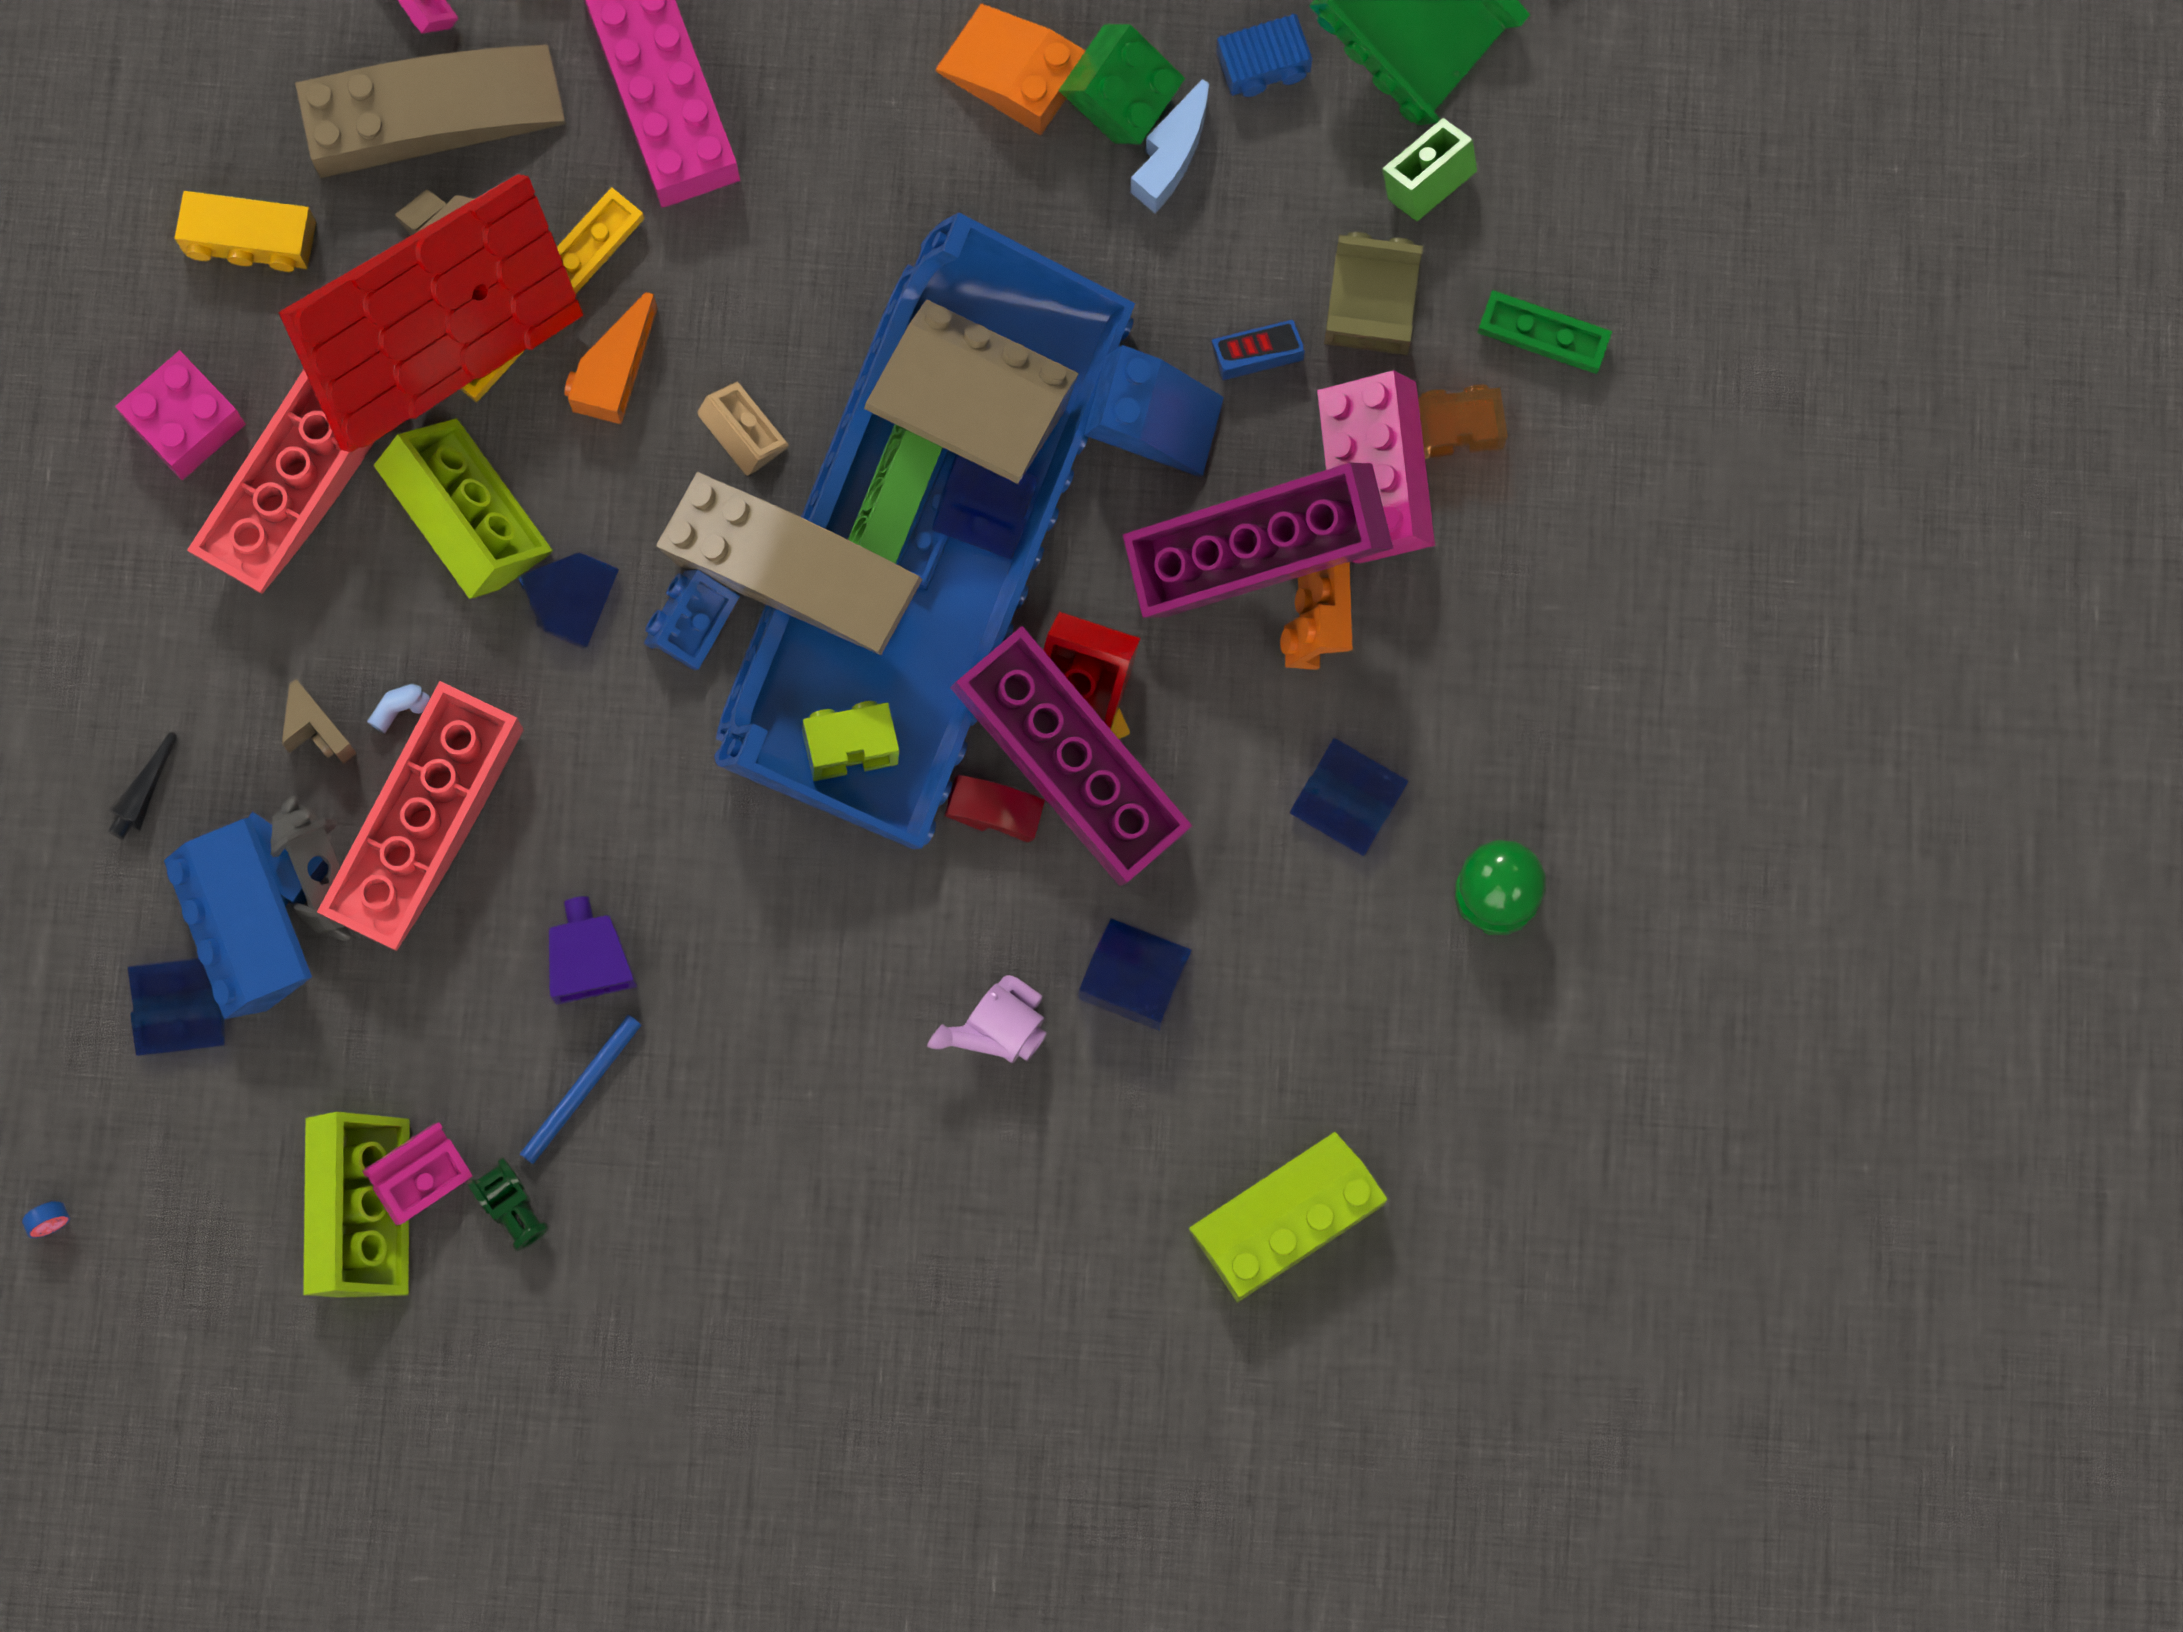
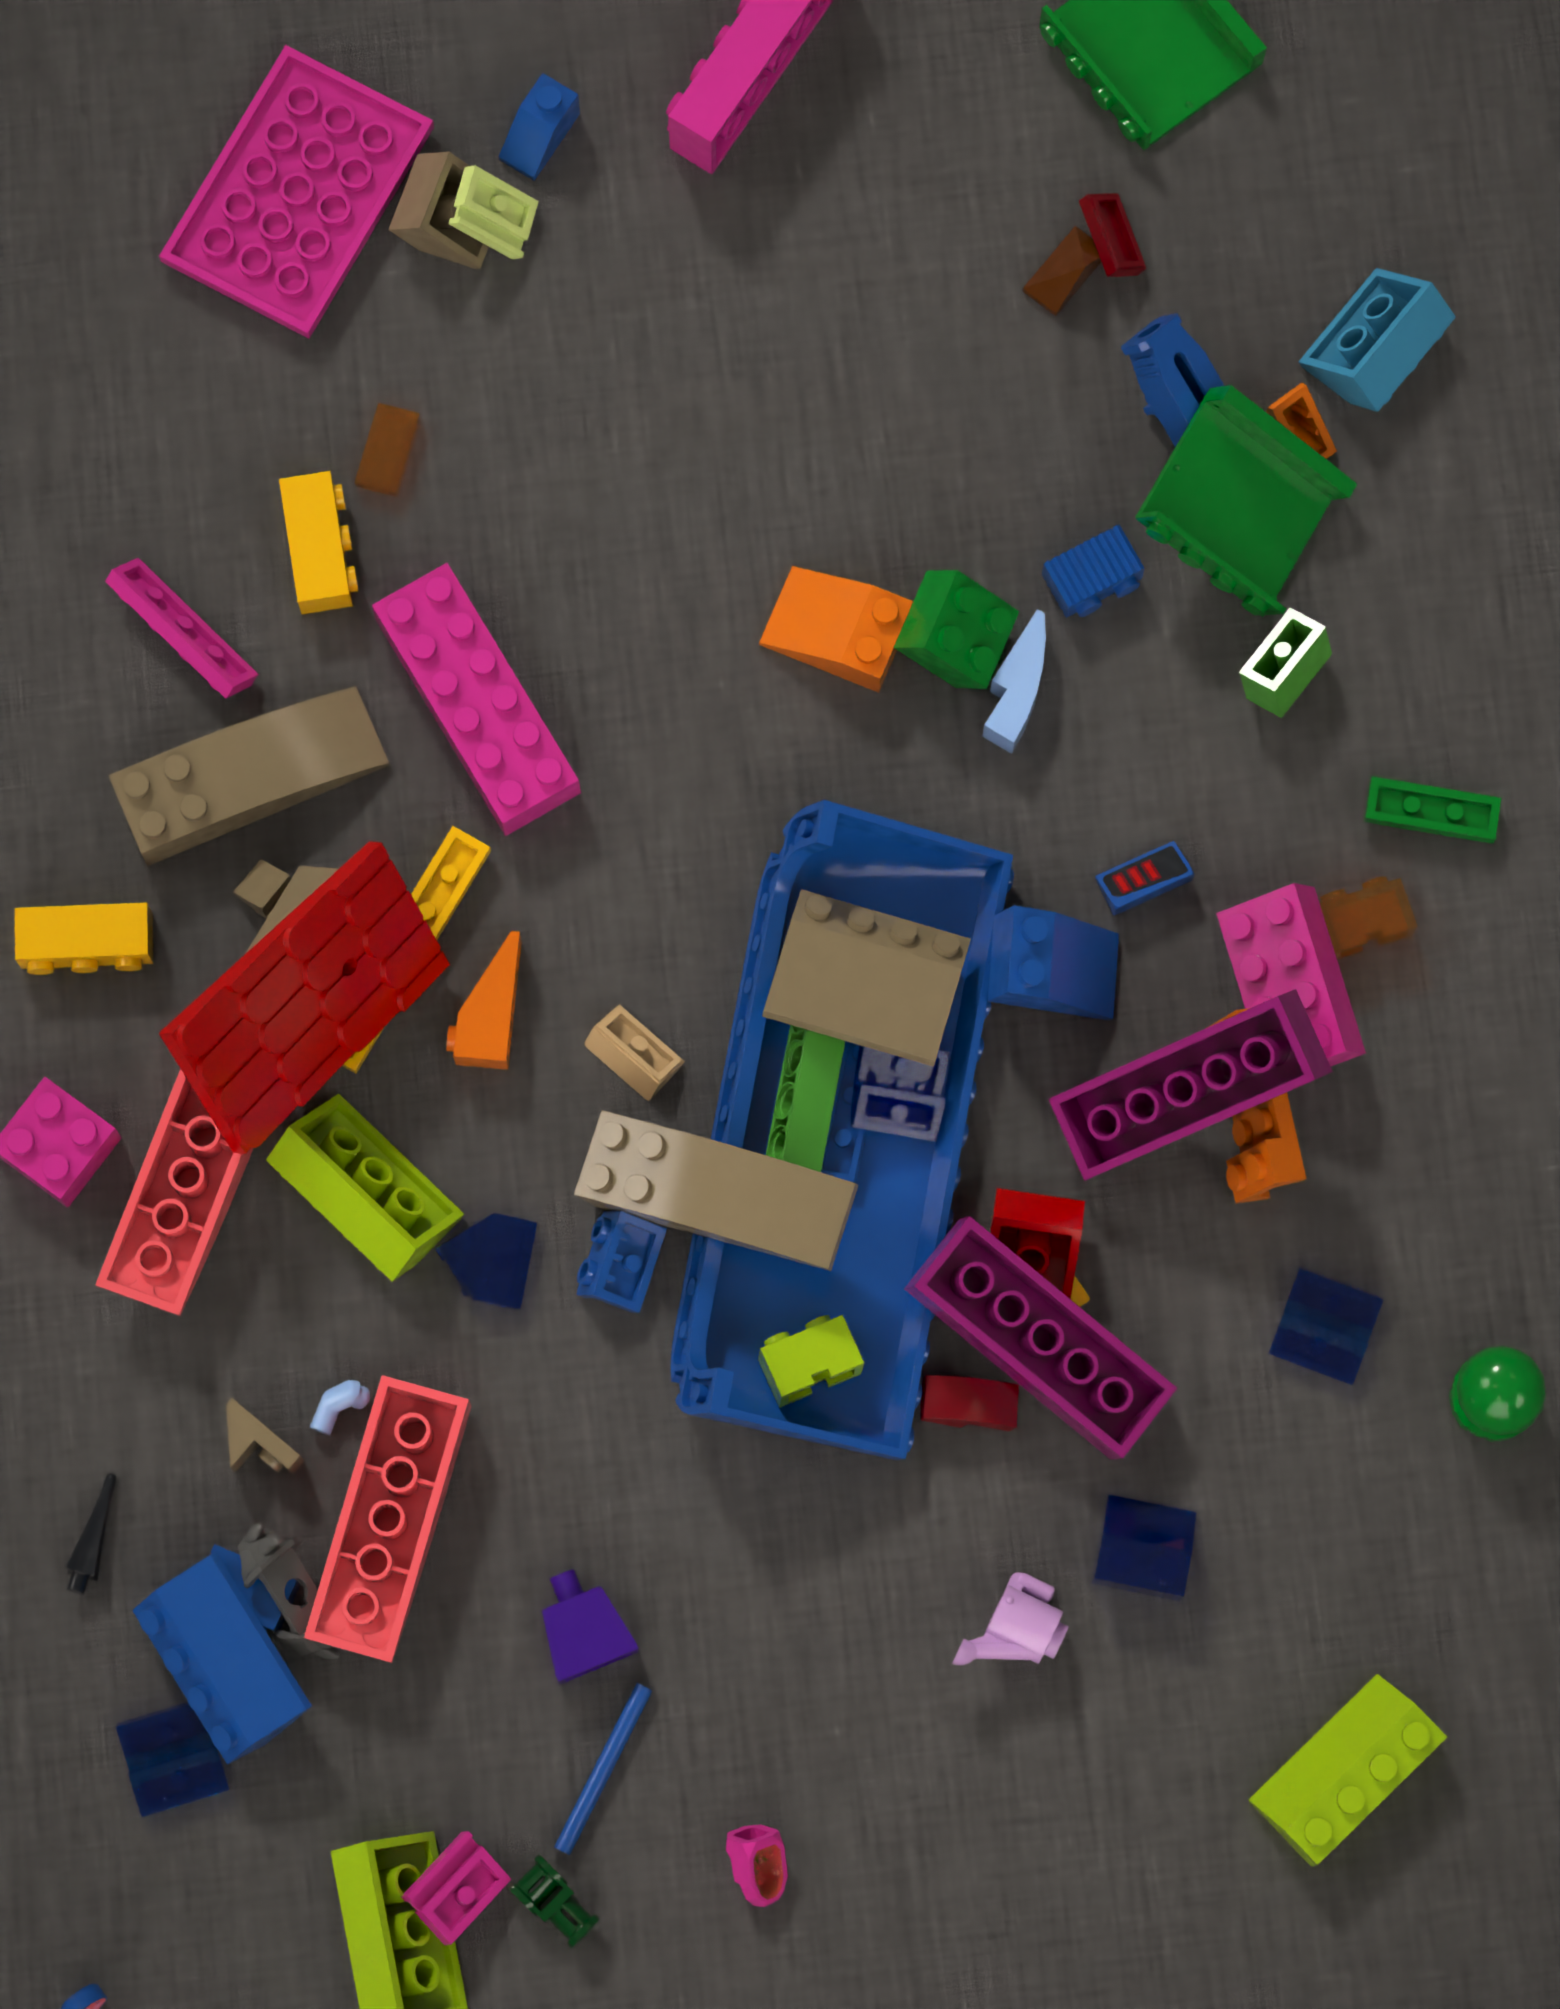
camera: 10 degrees left, 0 degrees up
olive panel [1324,232,1423,355] -> none
none -> dark pink rock [726,1824,788,1907]

